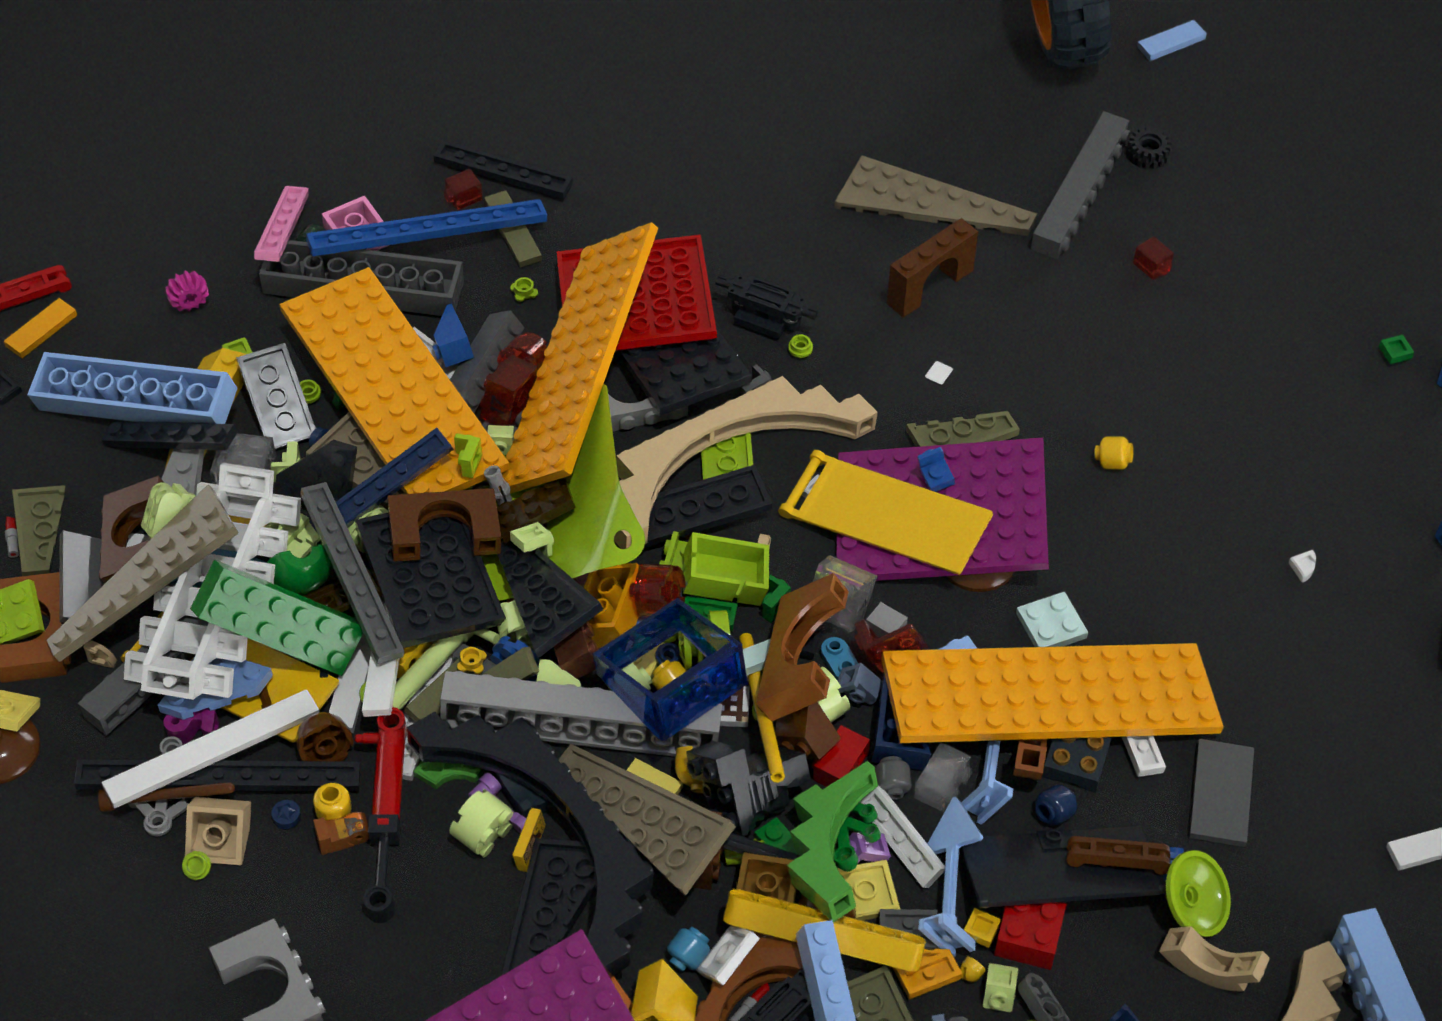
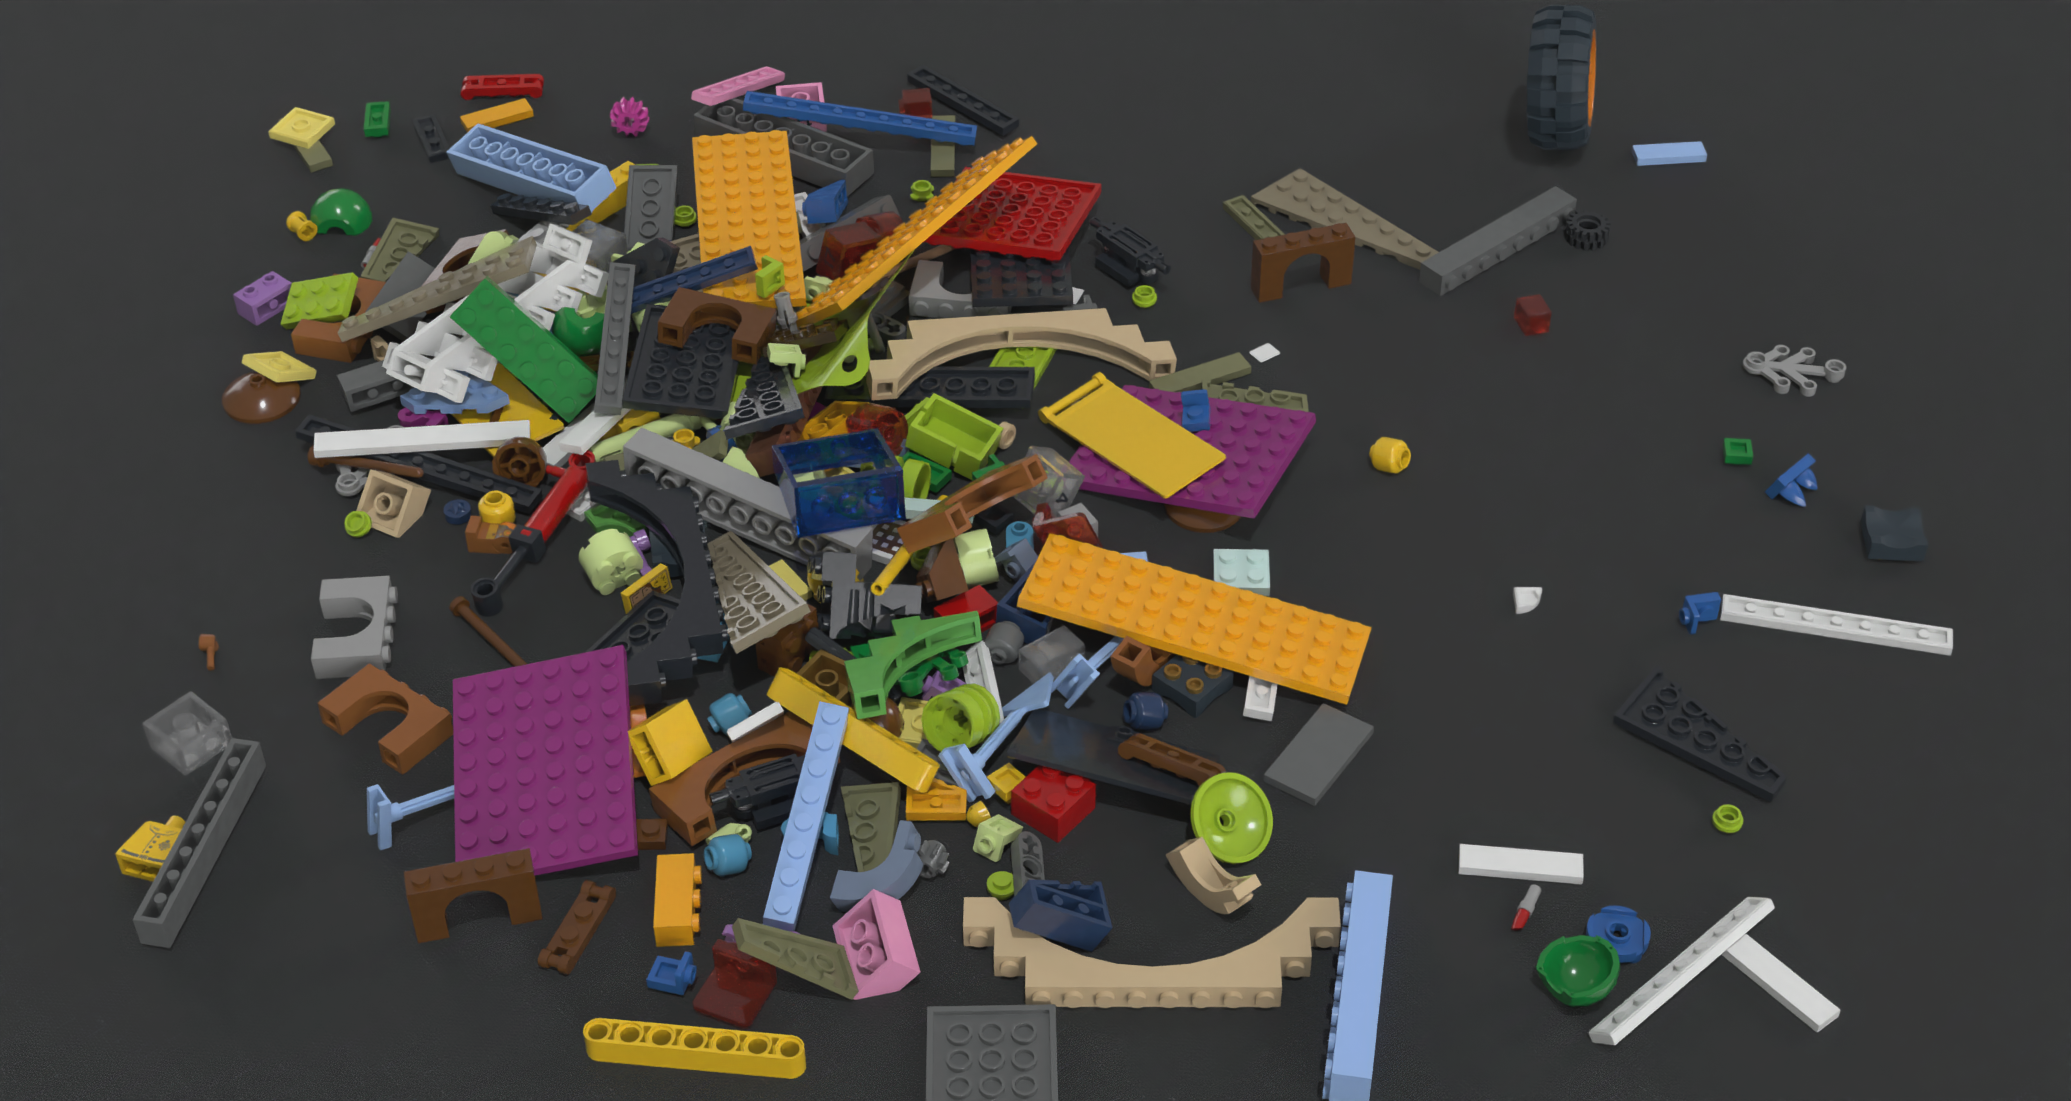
camera: 25 degrees right, 10 degrees down
none -> reddish brown bar [449,596,527,667]
none -> lime wheel [921,683,1000,751]
none -> olive tile [1149,352,1251,392]
none -> olive tile [1223,195,1285,240]
none -> light grey plant [1743,345,1846,396]

